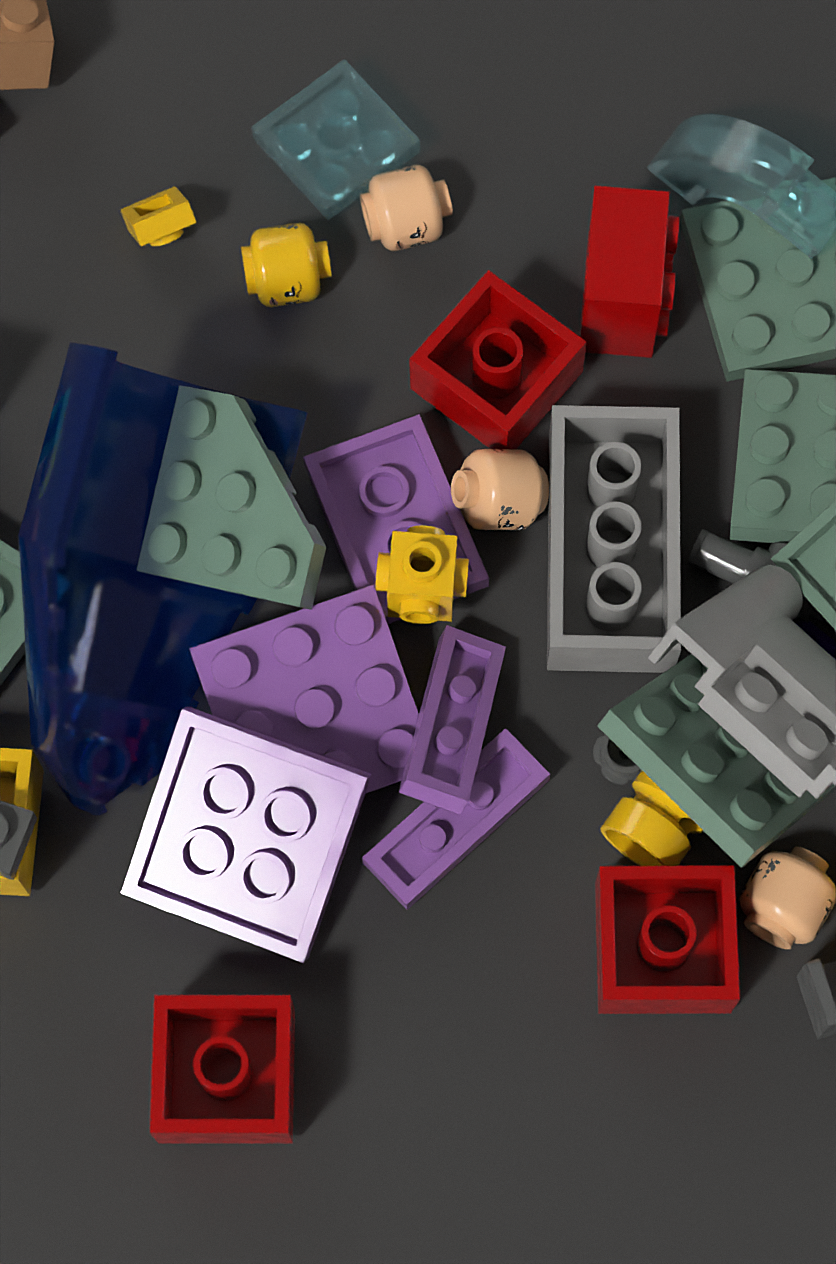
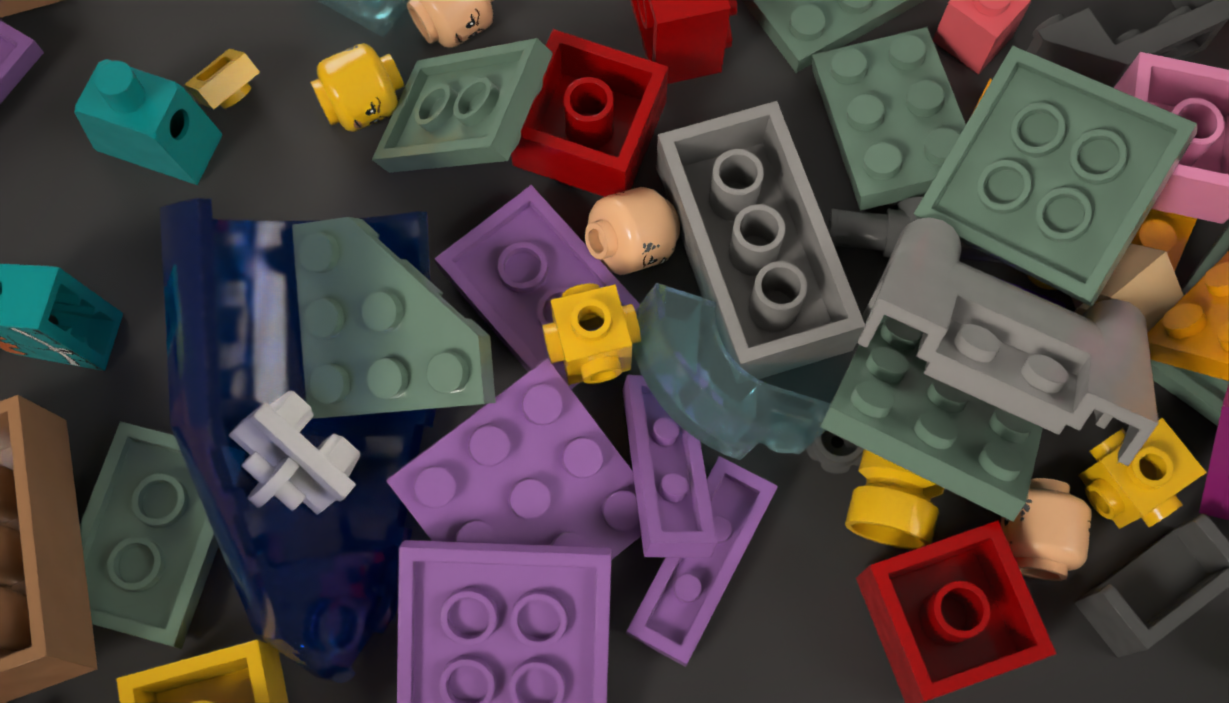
camera: 20 degrees left, 0 degrees up
none -> teal torso [74,59,222,185]
none -> white hips [228,391,360,515]
none -> sand green plate [372,38,553,173]
none -> clear light blue arch [632,283,831,460]

